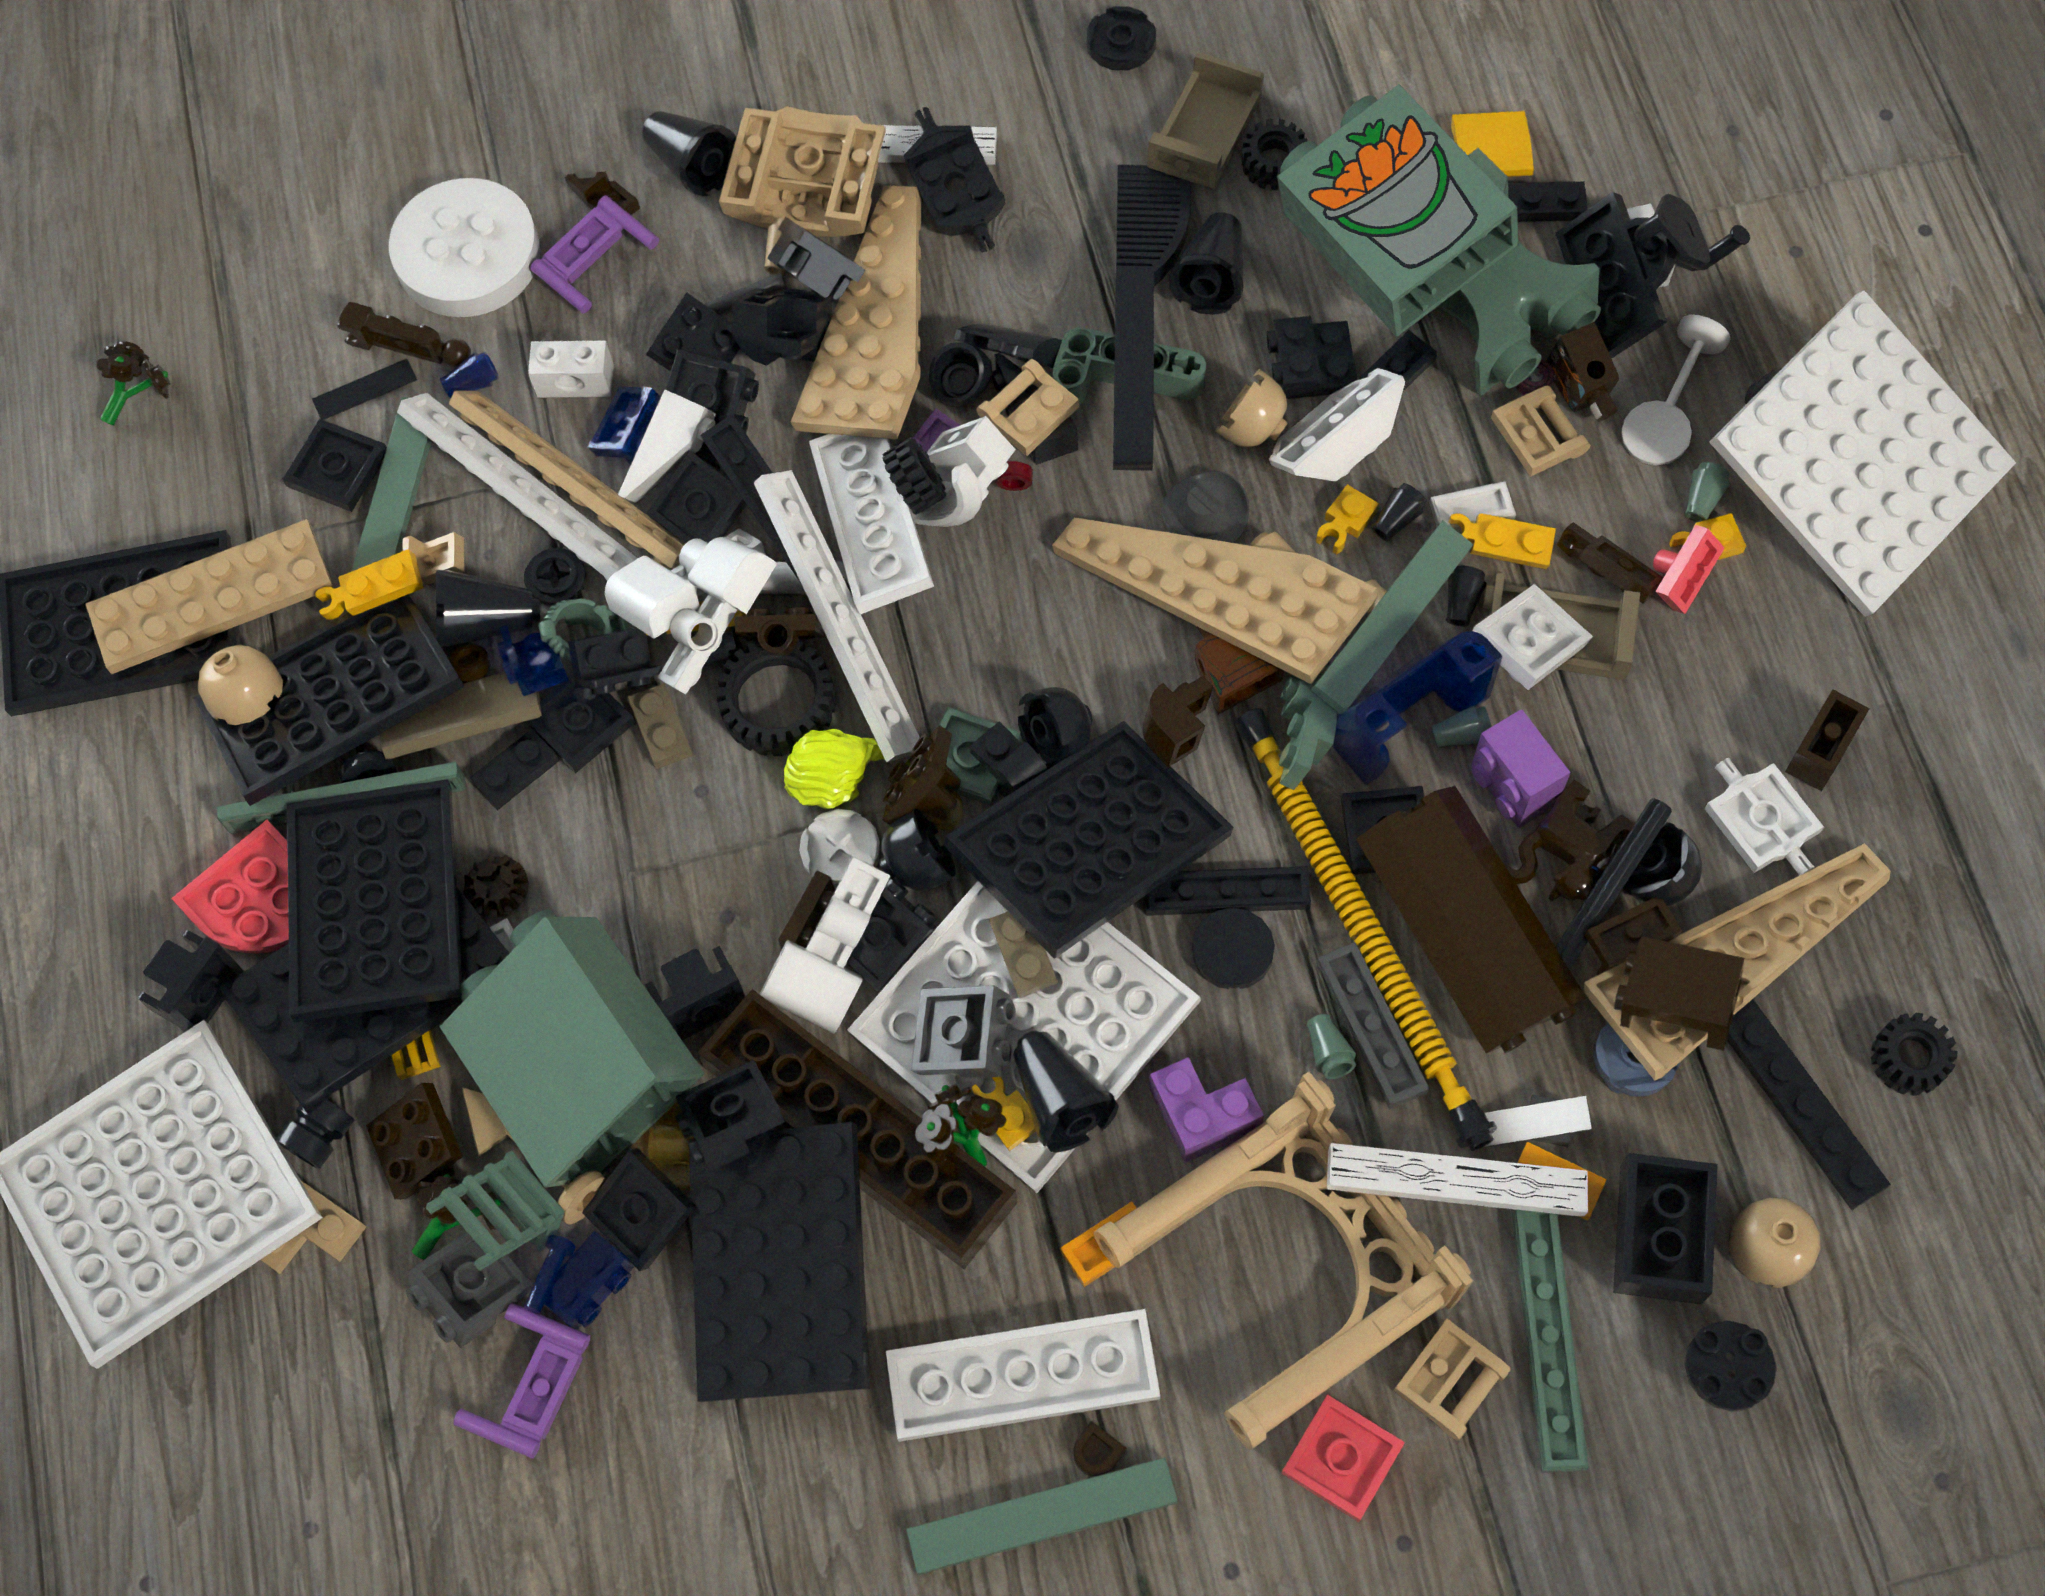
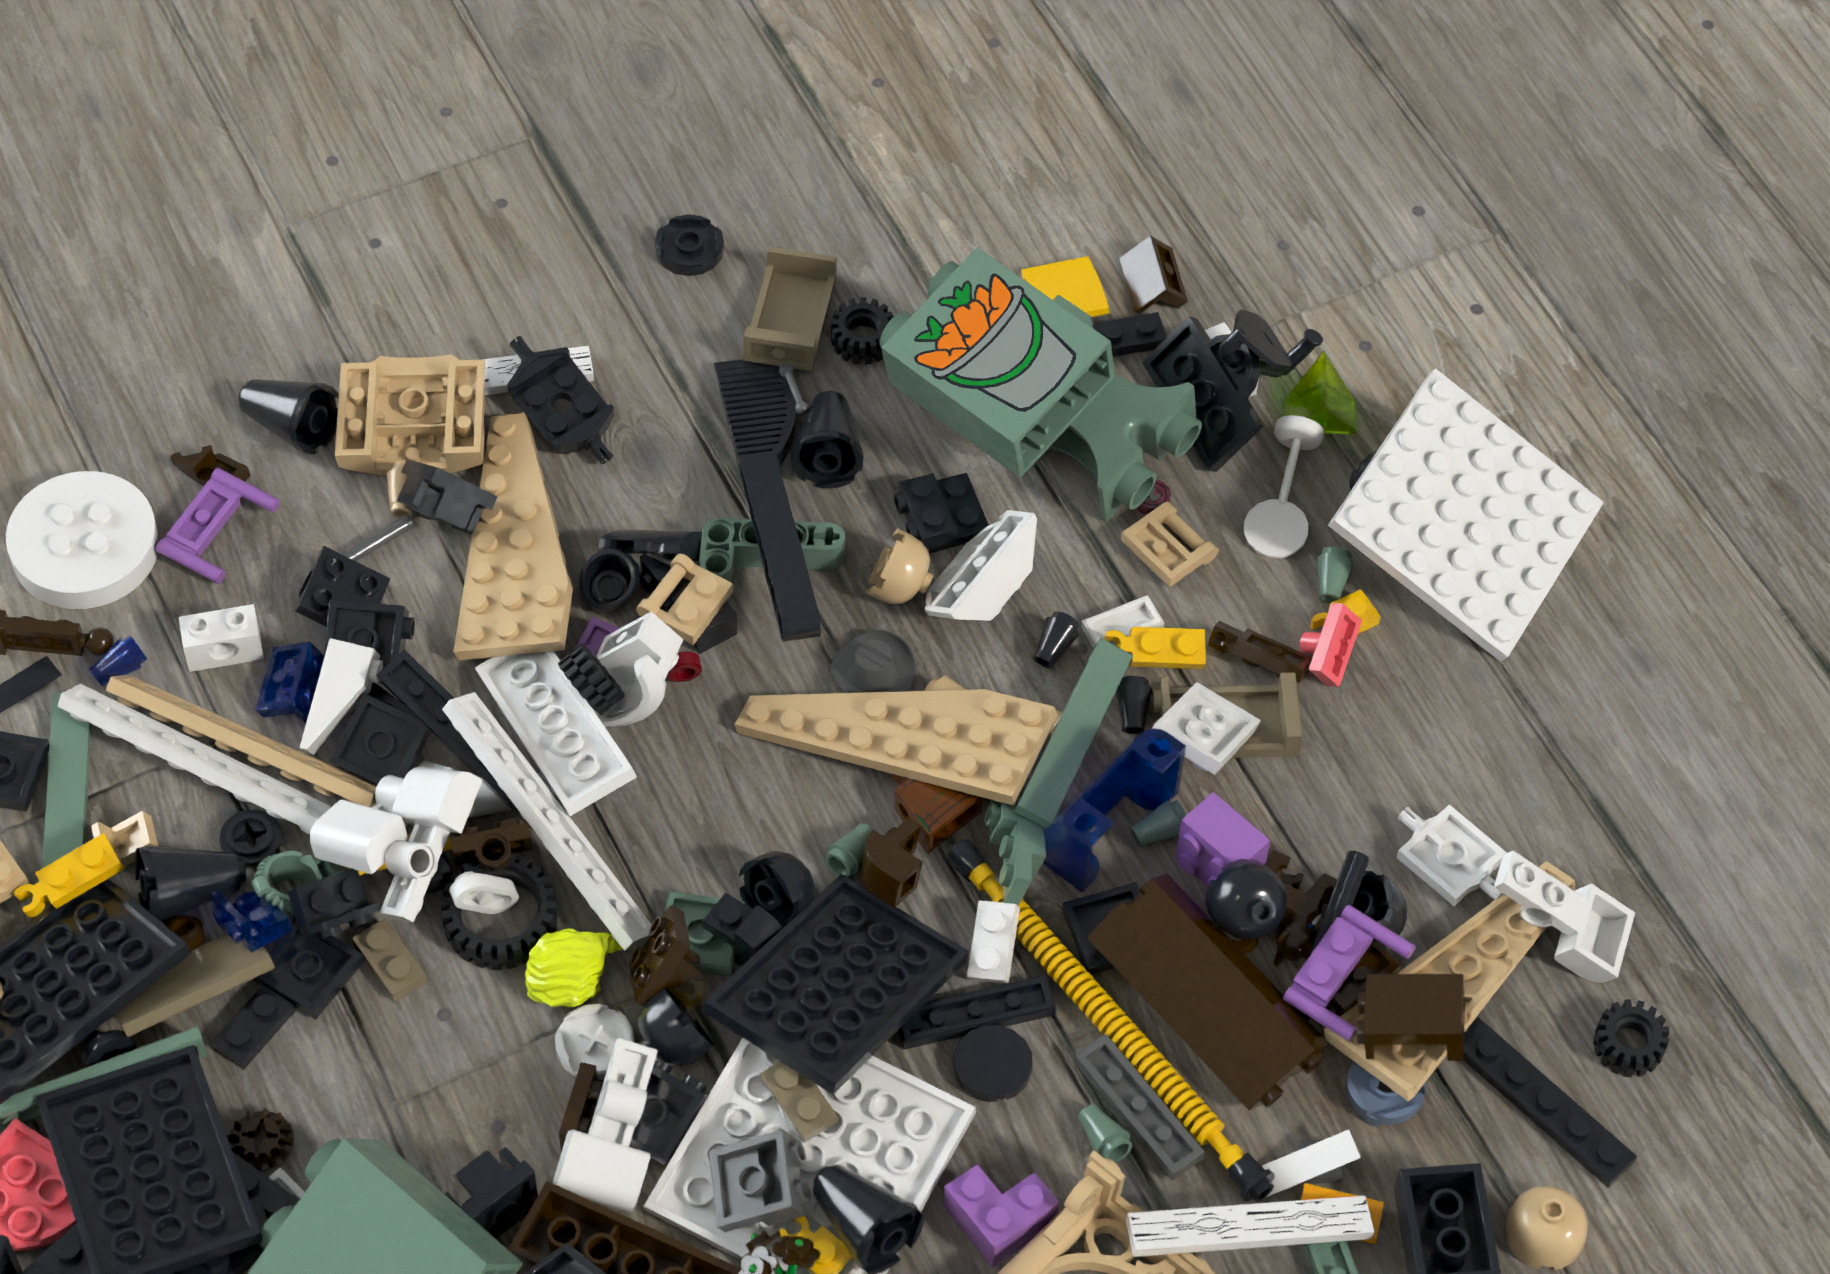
camera: 20 degrees left, 10 degrees down
black brick [732,288,833,366] -> none
yellow plate [1316,484,1380,555] -> none
black plate [1359,330,1437,391] -> none
dark brown torso [1544,322,1619,422] -> none
dark brown brick [1785,689,1870,791] -> none
none -> white plate [449,871,519,914]
none -> dark grey hinge [780,363,809,415]
none -> sand green cone [824,823,873,877]
none -> white plate [967,901,1020,984]
none -> panel [1120,236,1188,314]
none -> black cylinder [1205,859,1287,940]
none -> medium lavender plate [1283,905,1416,1042]
none -> clear neon green slope [1285,351,1357,434]
none -> white plate [1494,851,1635,983]

